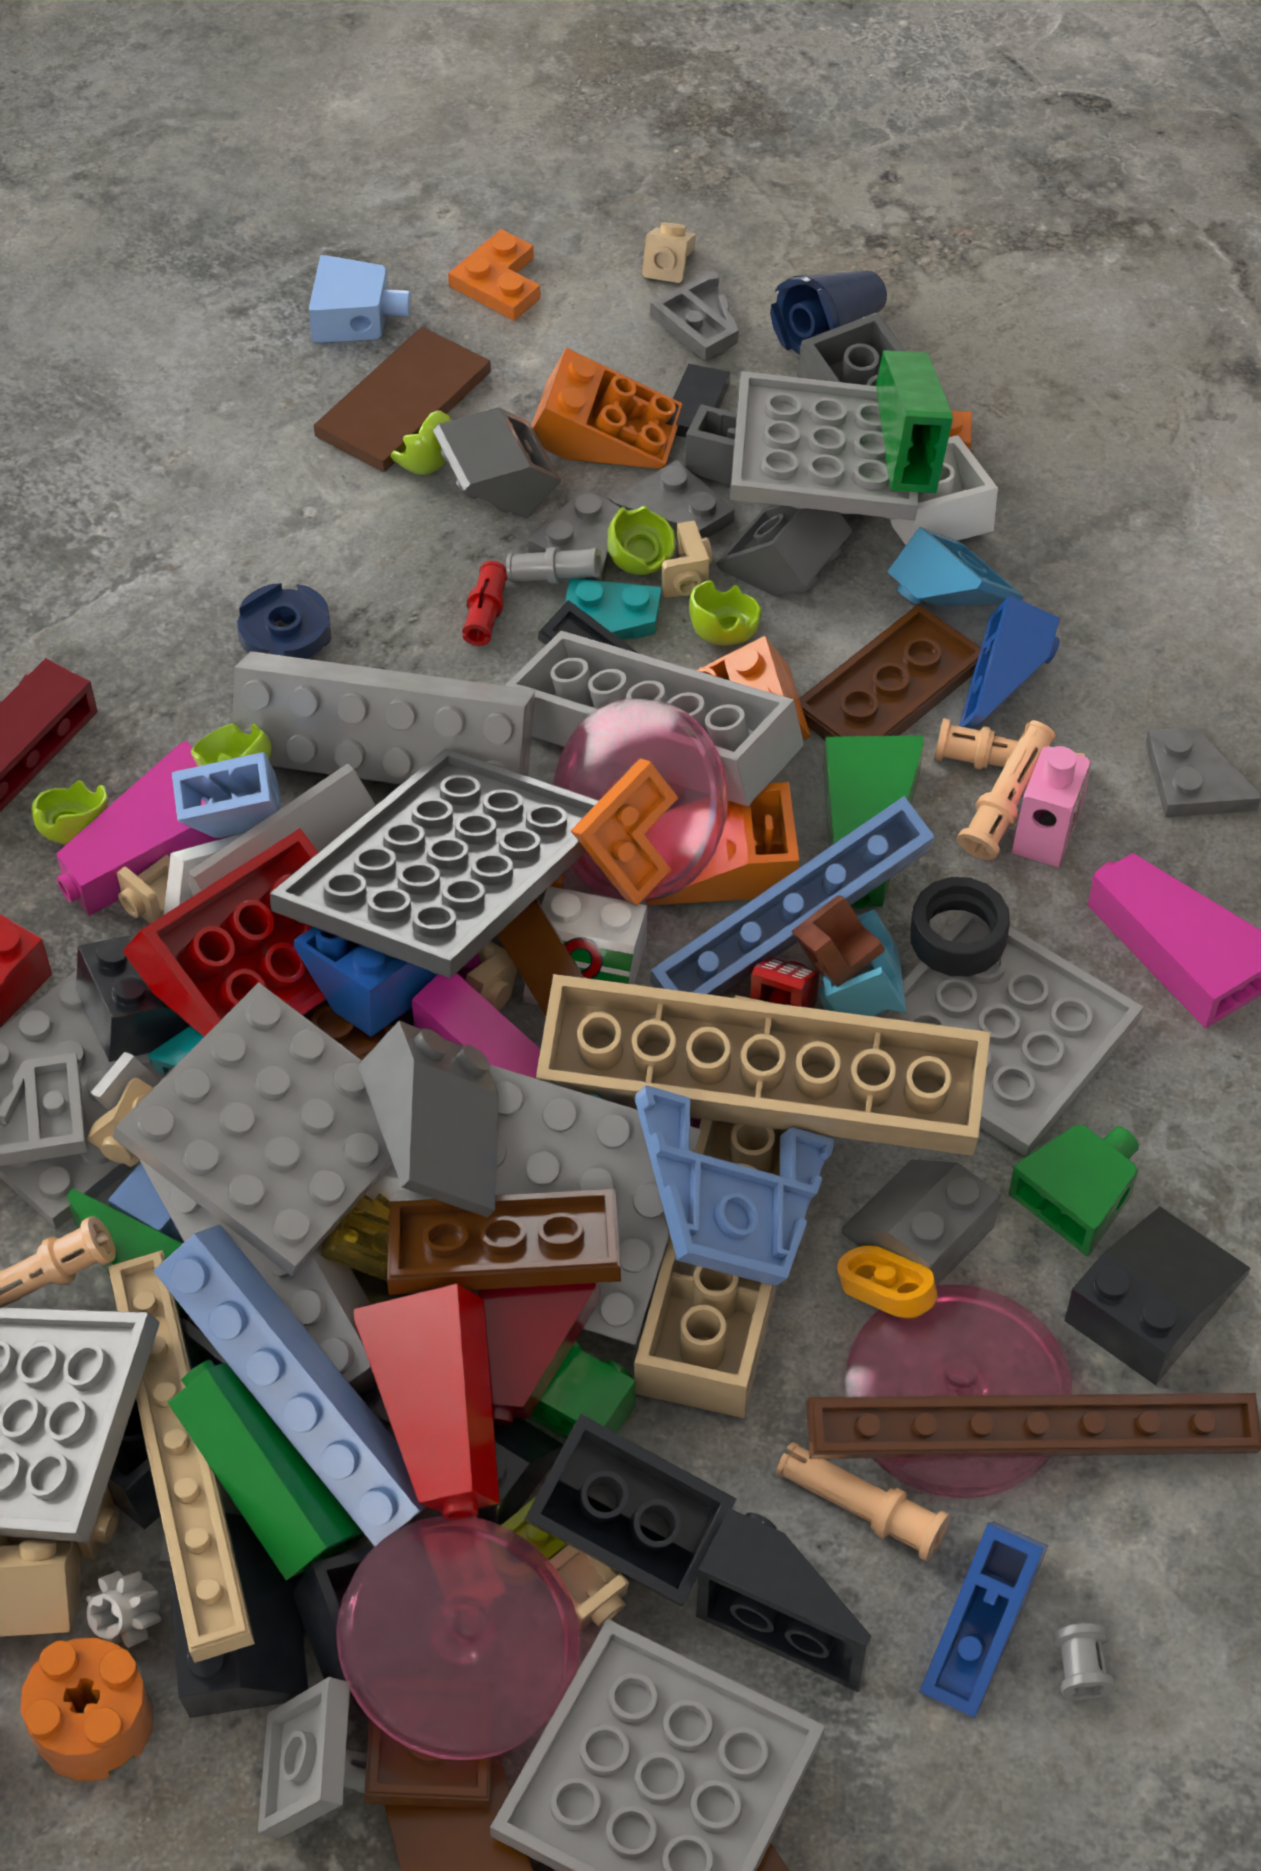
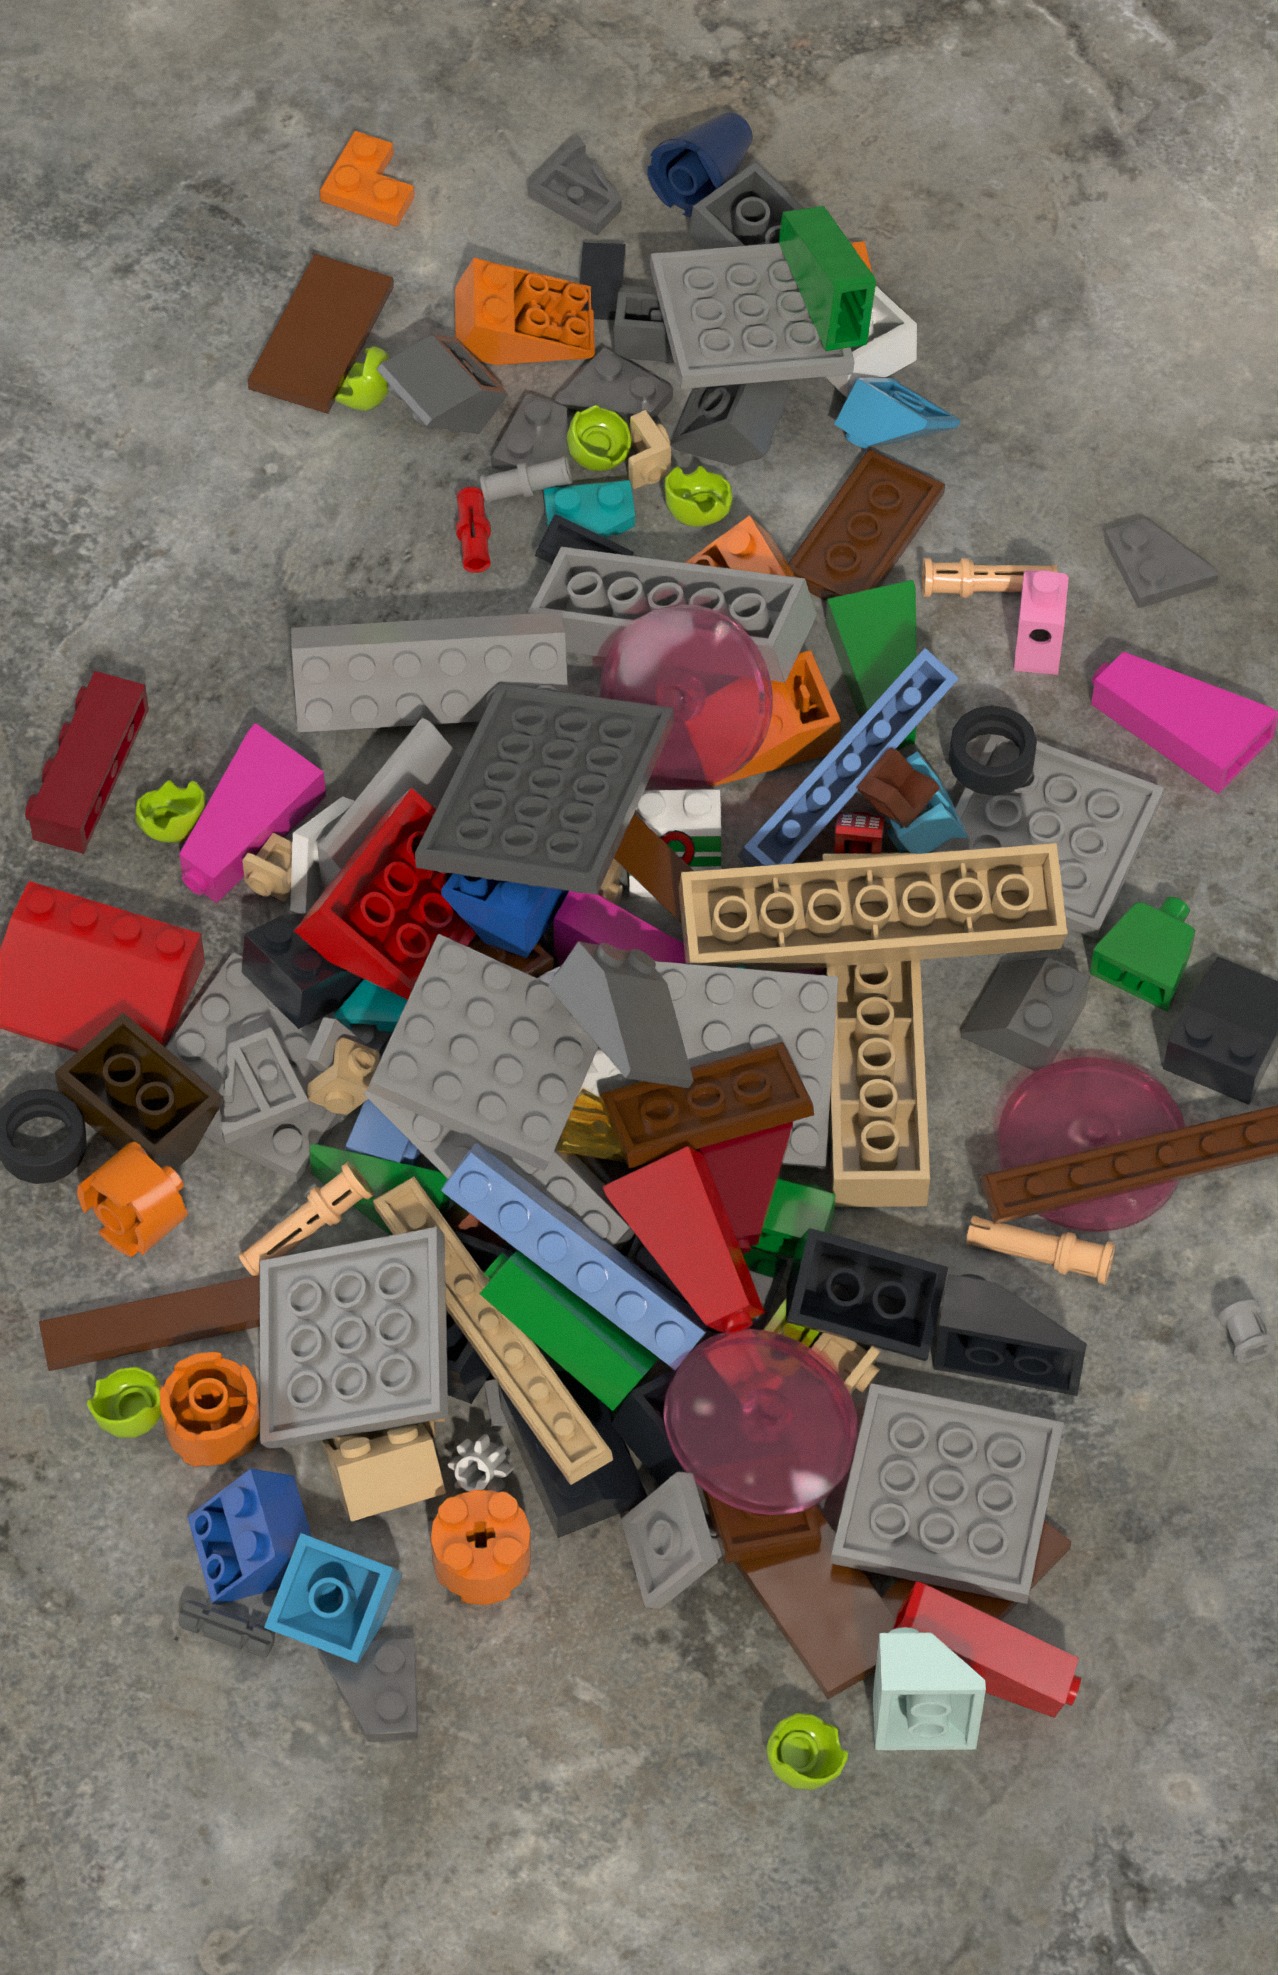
camera: 15 degrees left, 5 degrees up
light blue torso [172,752,281,838] -> none
lime hair [190,723,273,766] -> none
dark blue plate [237,583,332,659] -> none
light blue torso [309,255,411,343] -> none
orange plate [571,758,678,905] -> none
medium blue wing [635,1085,834,1286] -> none
tan bracket [641,222,696,283] -> none
light orange plate [837,1245,938,1318] -> none
blue slope [919,1521,1049,1718] -> none
light nougat pin [957,721,1056,861] -> none
blue slope [959,595,1060,729] -> none

